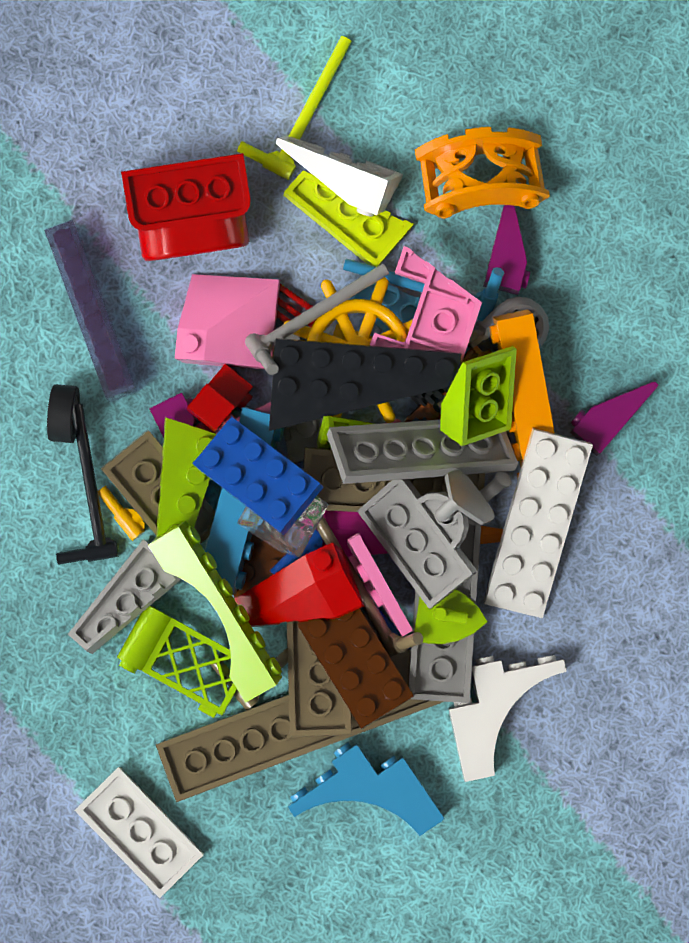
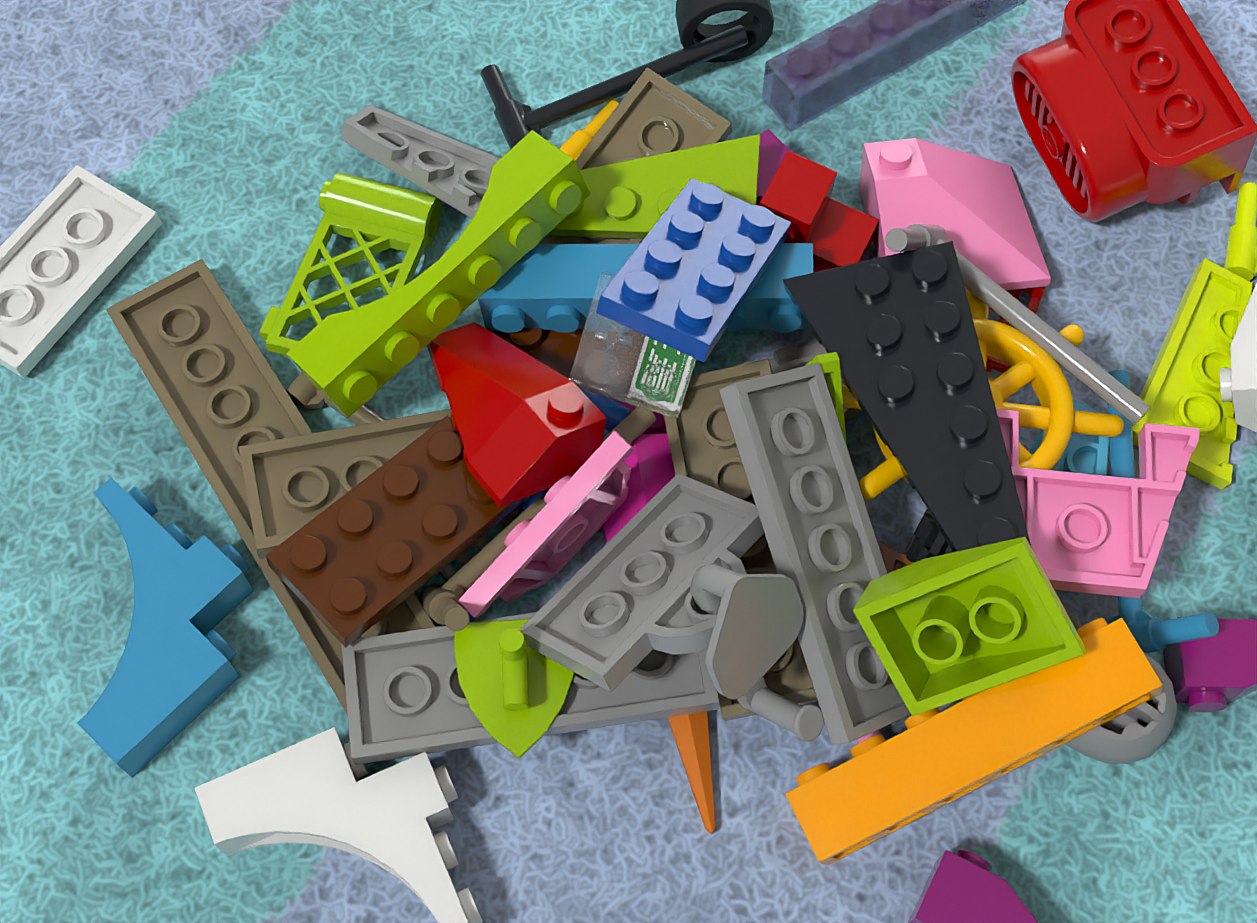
camera: 75 degrees right, 20 degrees down
white plate [483,428,593,618] -> none

